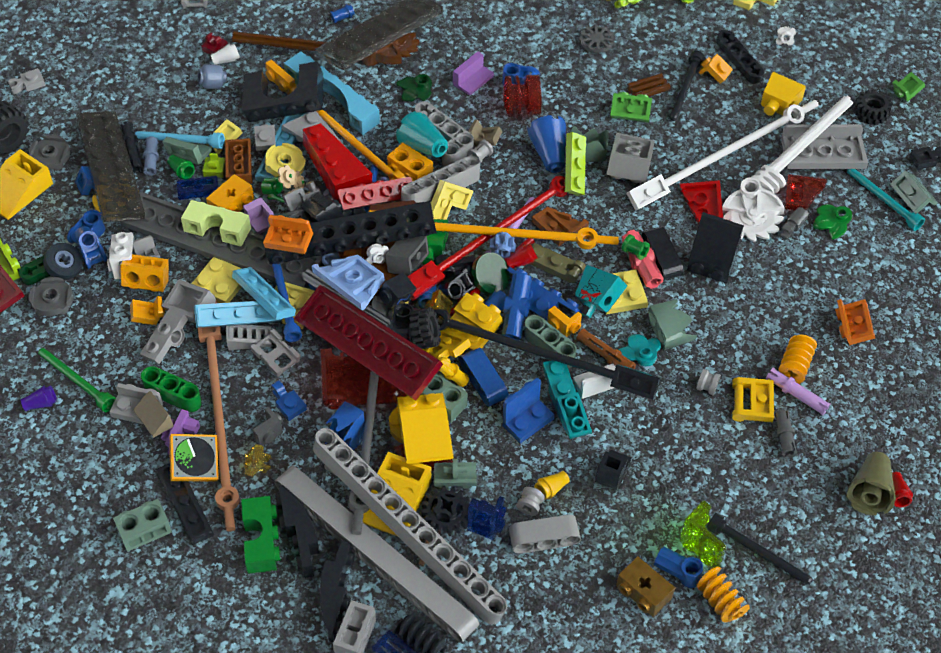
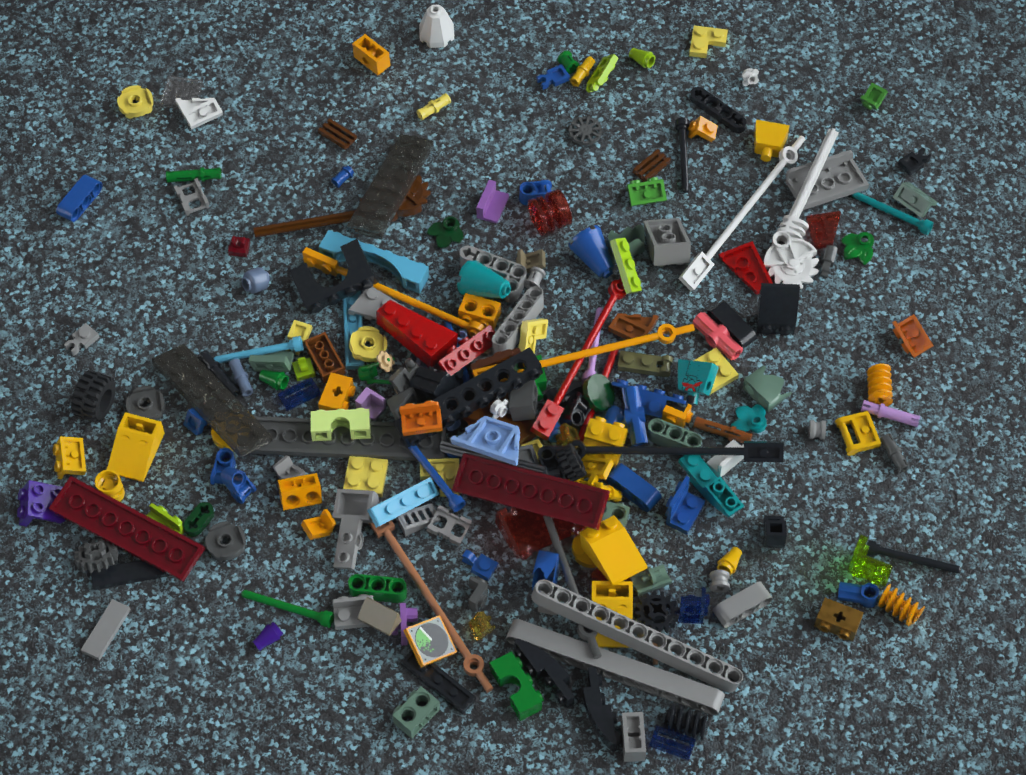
camera: 20 degrees left, 5 degrees up
black bush [43,243,83,280] -> none
white bracket [107,232,133,279] -> none
white cone [211,44,240,64] -> none
medium azure tile [232,267,296,320] -> none
light grey bracket [254,125,276,151] -> none
black brick [377,272,417,310] -> none
medium blue gear [490,232,516,258] -> none
red cone [505,244,538,268] -> none
green bush [622,234,650,260] -> none
olive cone [847,452,896,516] -> none
black tyre [854,89,893,125] -> none
red cone [892,472,913,508] -> none

